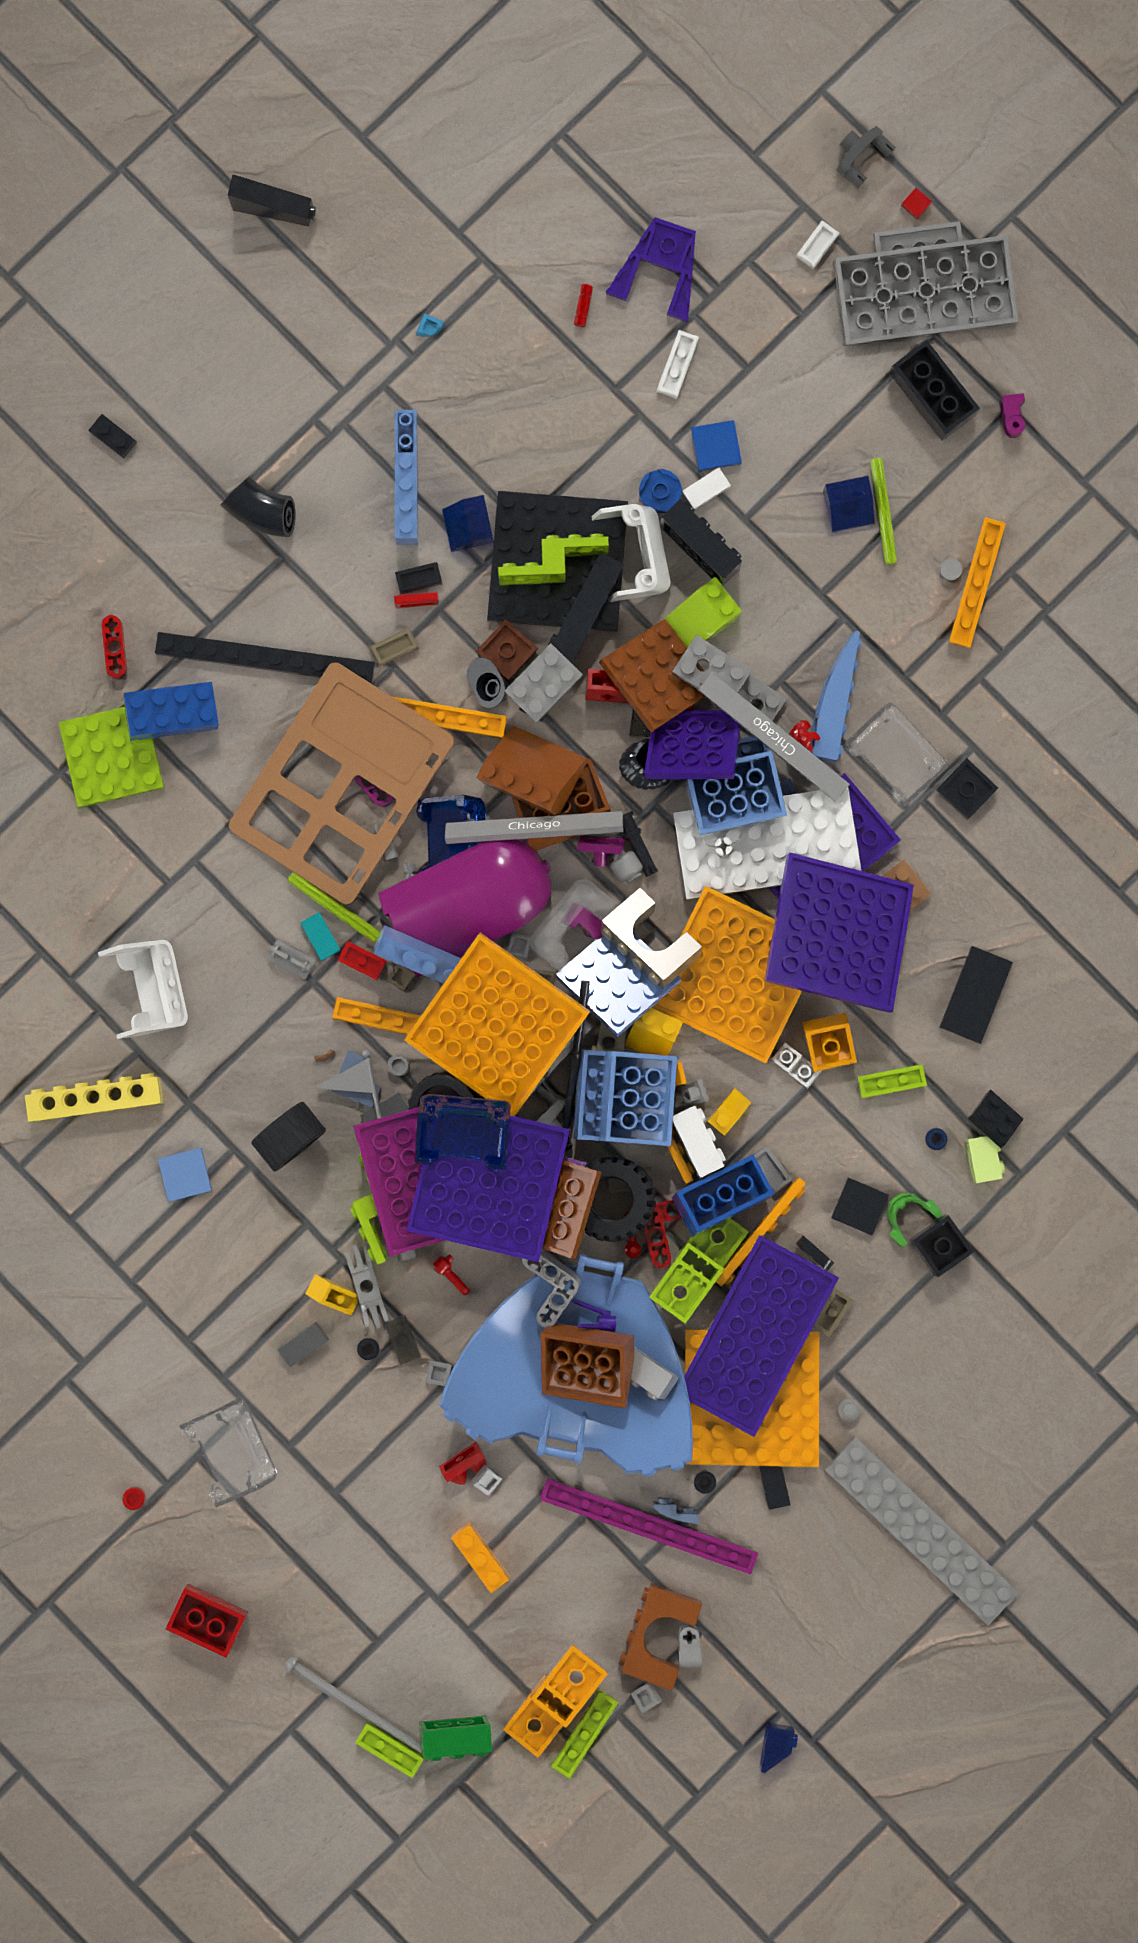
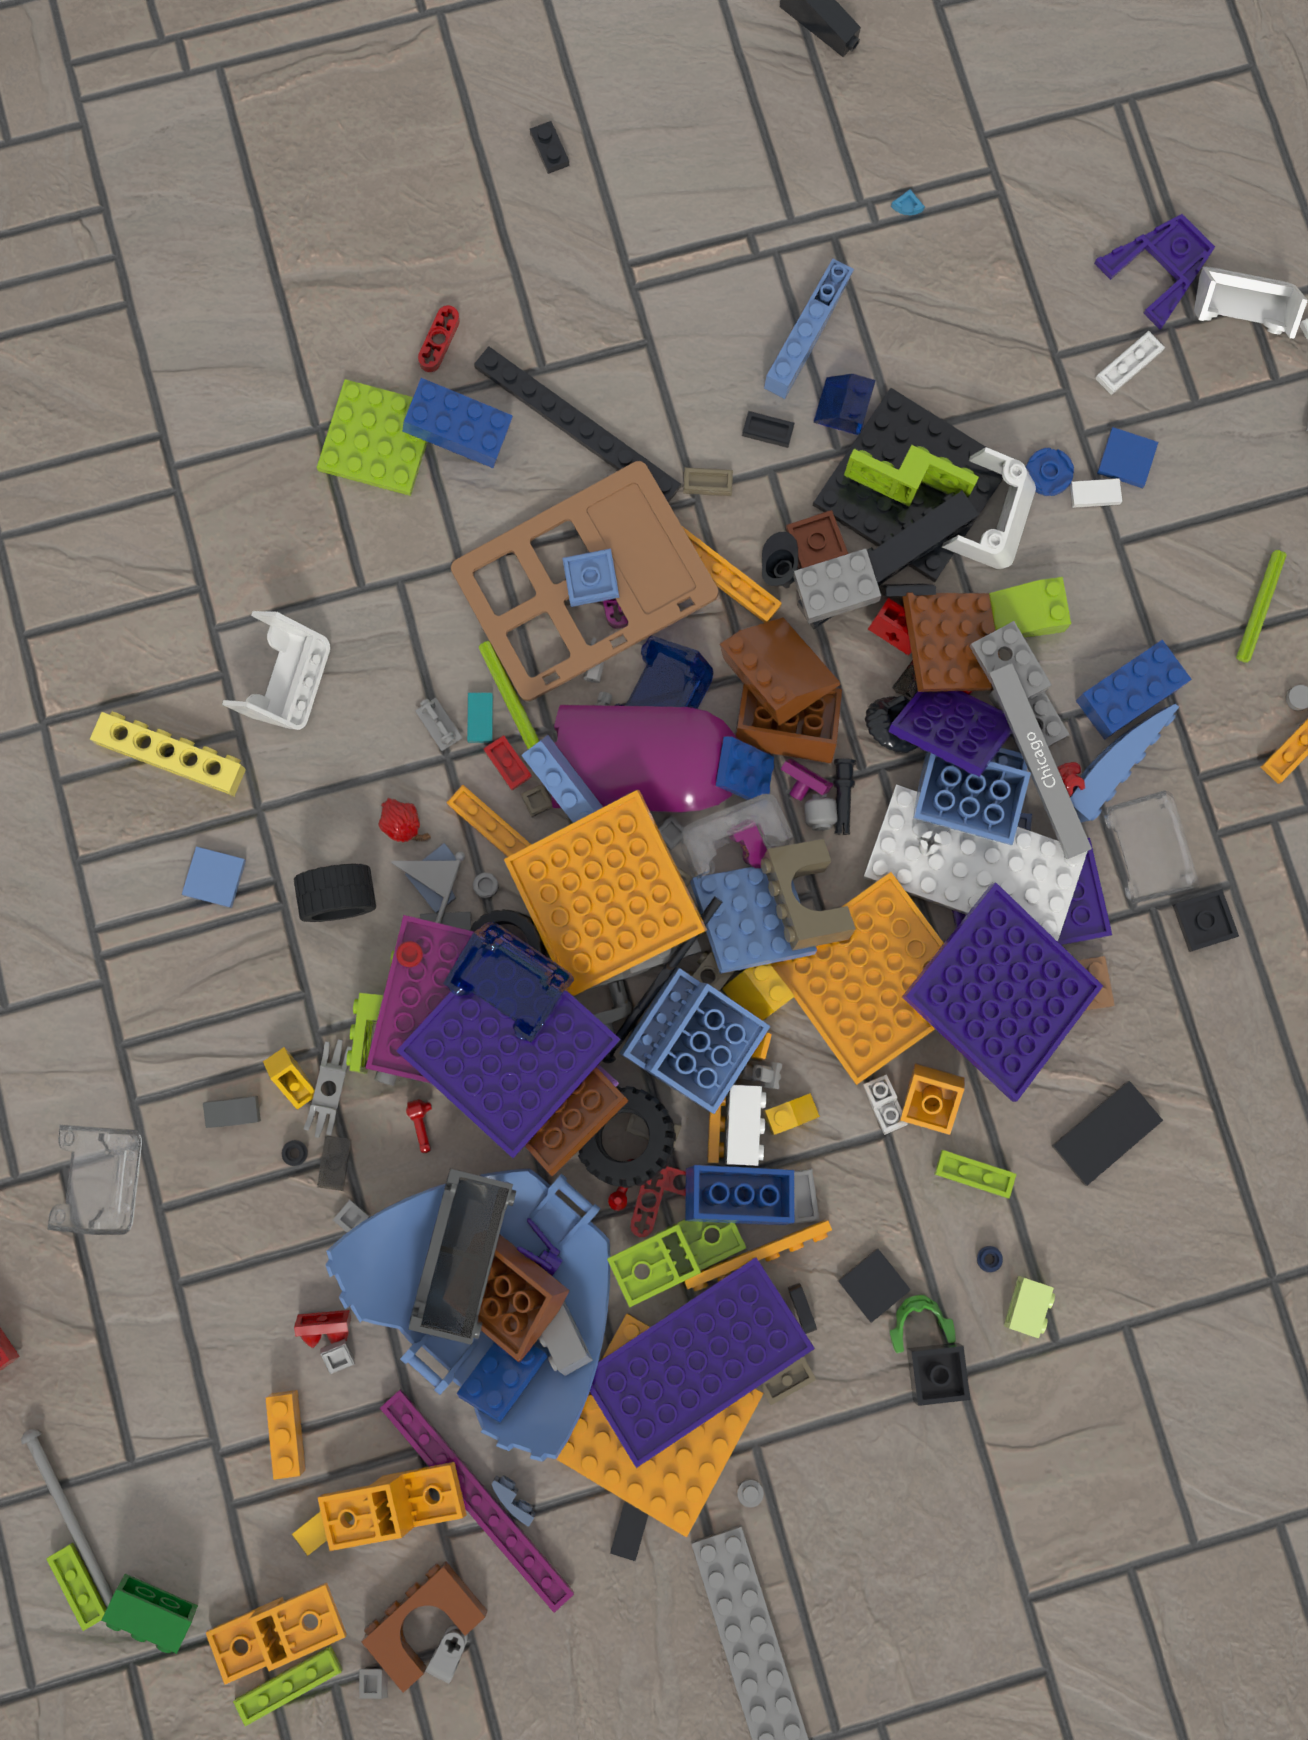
camera: 25 degrees right, 5 degrees down
black brick [220,476,296,538] -> none
red tile [394,592,439,608] -> none
light grey tile [445,811,623,844] -> none
light grey beam [522,1250,581,1327] -> none
red axle [574,284,593,327] -> none
black brick [660,499,742,586] -> none
black plate [694,1471,716,1494] -> none
clear blue slope [823,476,875,533] -> none
black plate [968,1089,1023,1148] -> none
none -> yellow slope [291,1511,353,1556]
none -> light orange bracket [318,1462,467,1551]
none -> red hair [378,798,420,842]
none -> red tile [396,941,423,968]
none -> clear smoke windscreen [408,1168,516,1345]
none -> blue plate [457,1342,547,1422]
none -> medium blue tile [562,548,620,607]
none -> blue plate [716,736,775,805]
none -> black tile [879,583,936,596]
none -> blue brick [1076,640,1192,740]
none -> white windscreen [1194,267,1307,339]

